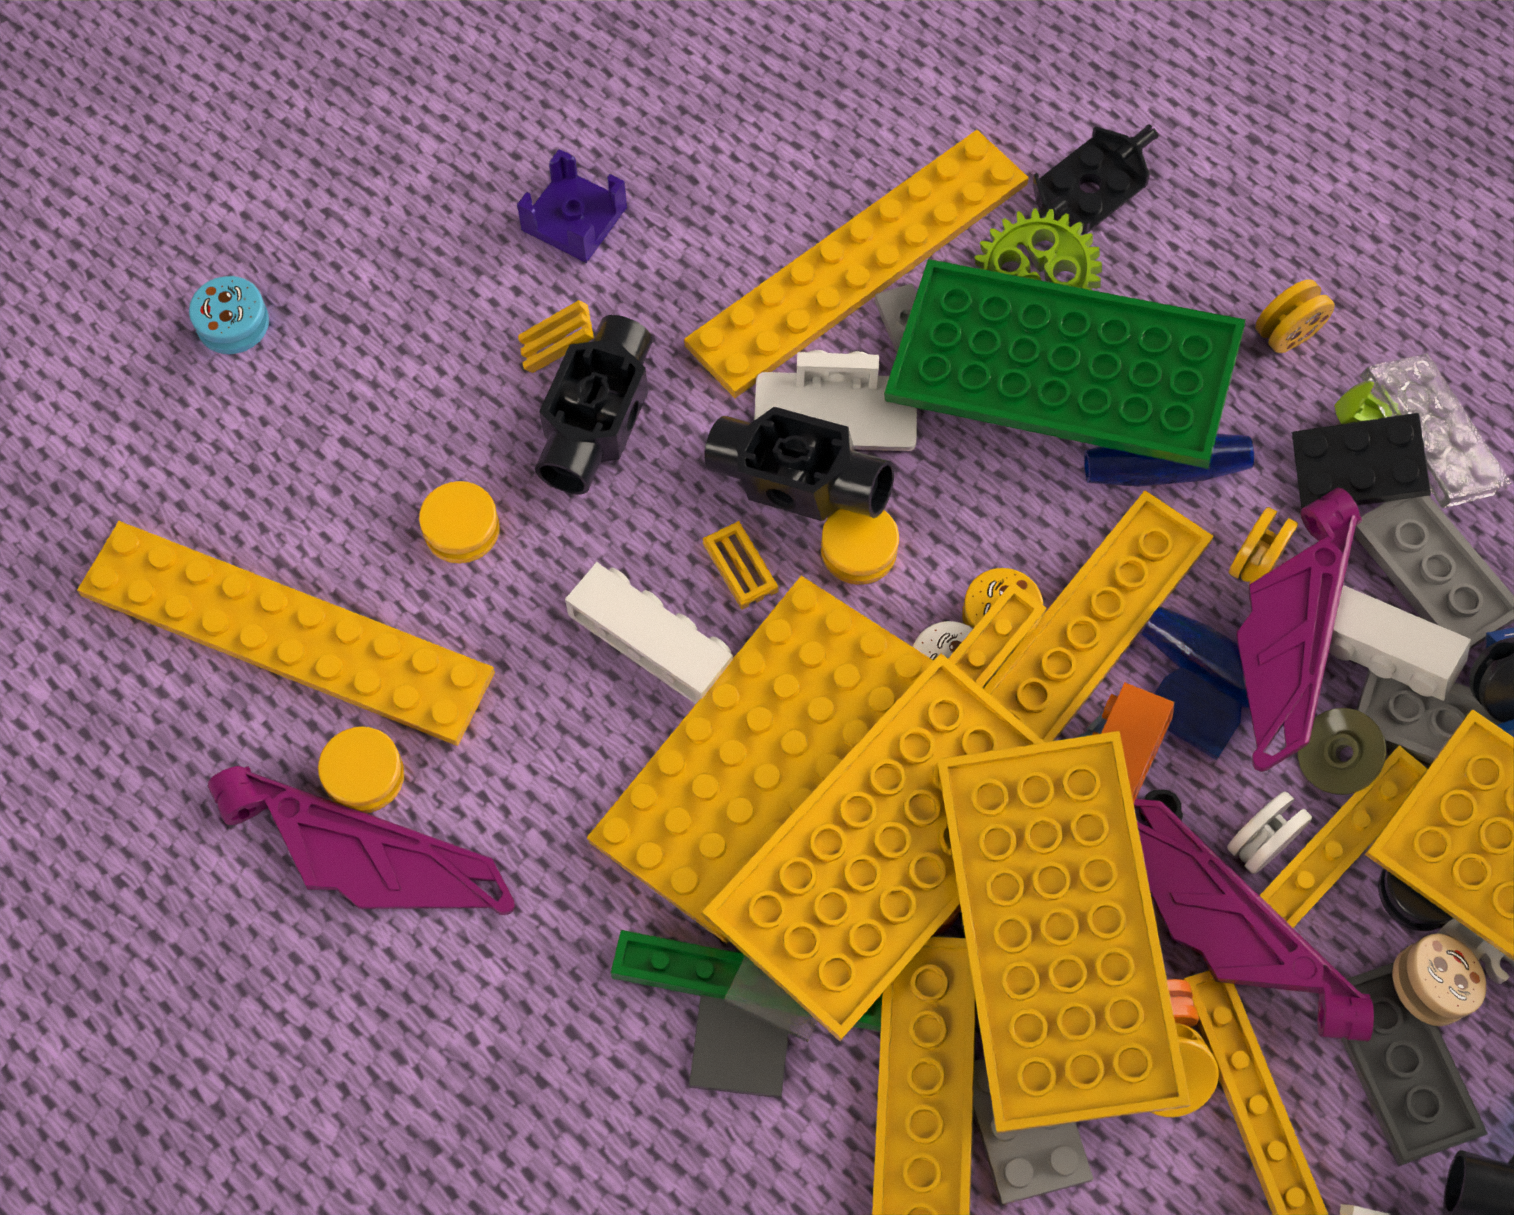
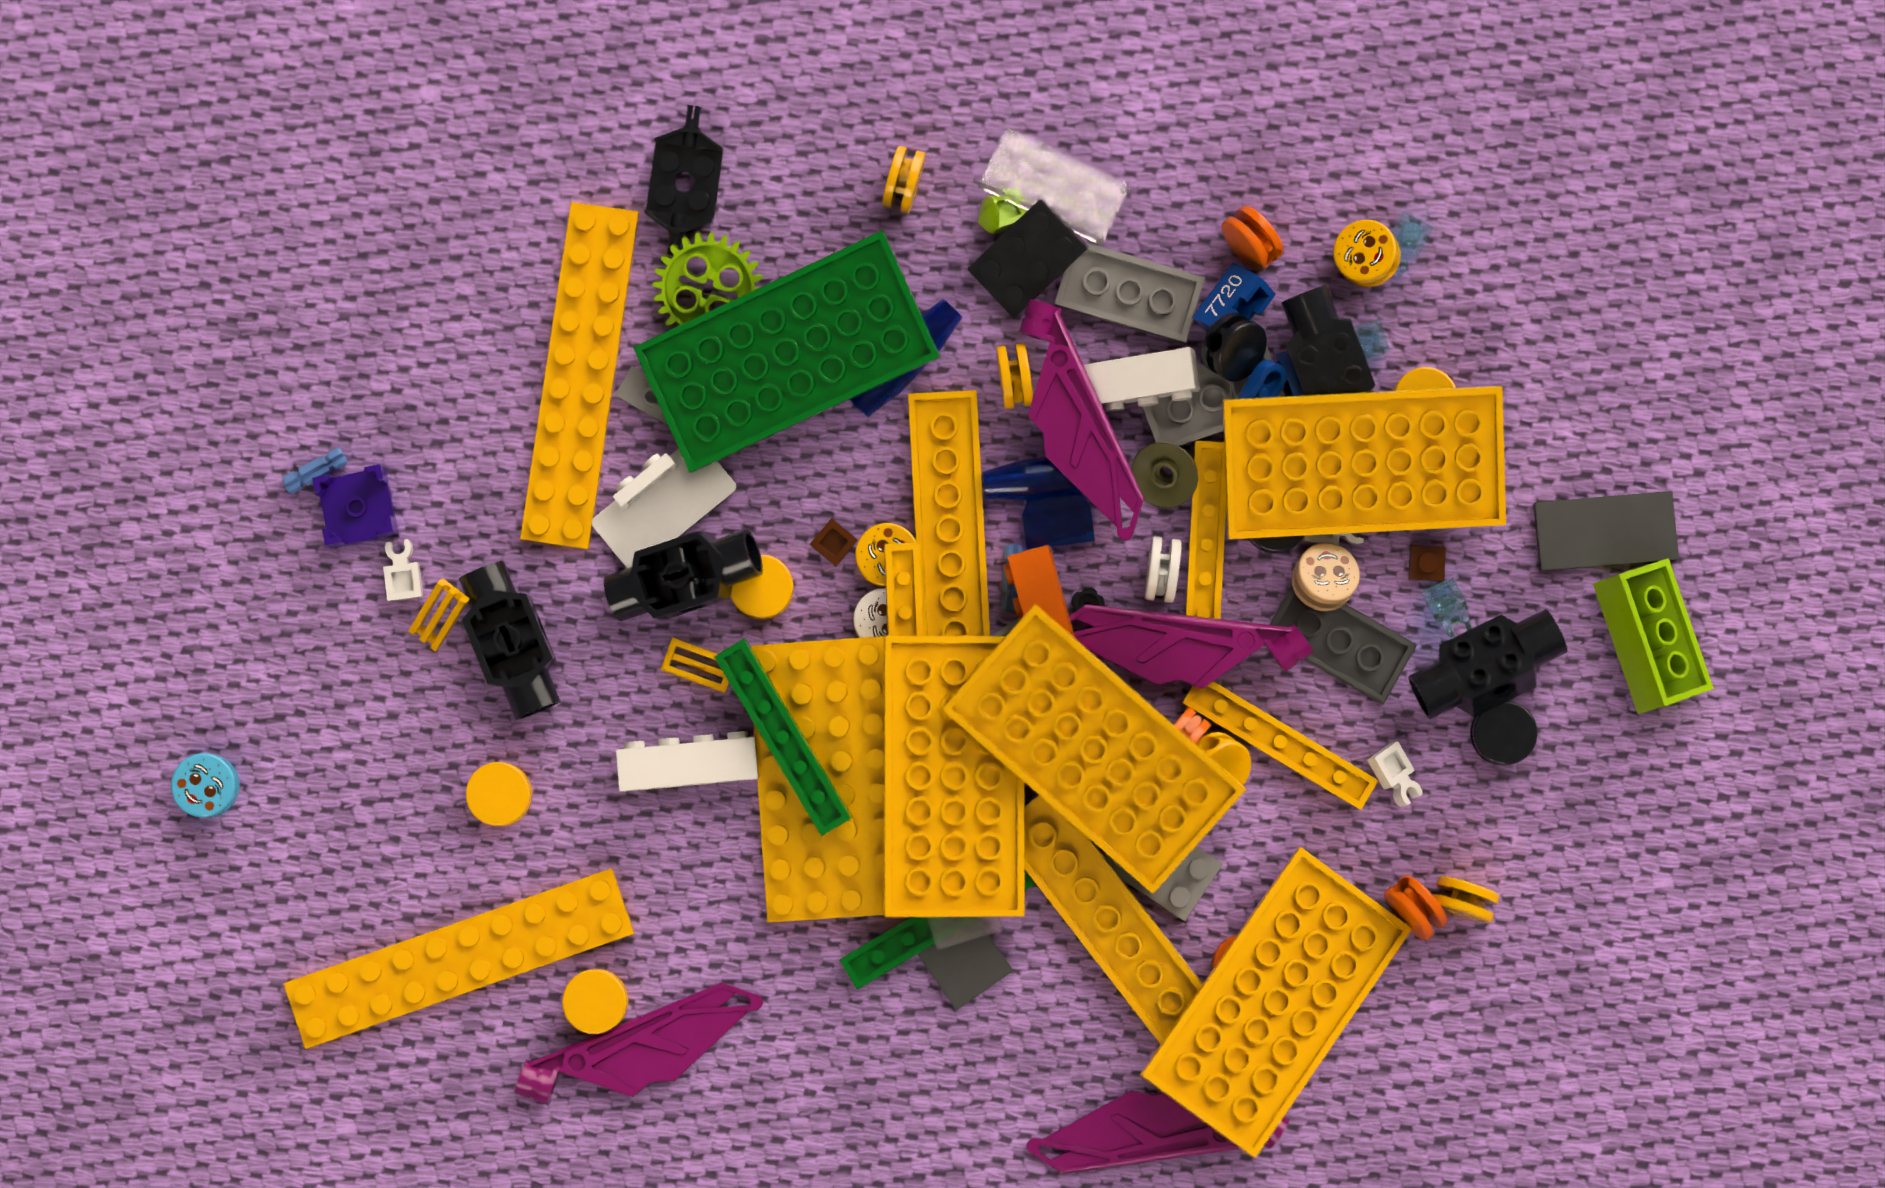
camera: 40 degrees left, 20 degrees up
none -> medium blue axle [282,447,348,494]
none -> white plate [383,539,423,602]
none -> green plate [714,638,853,836]
none -> reddish brown plate [810,518,858,567]

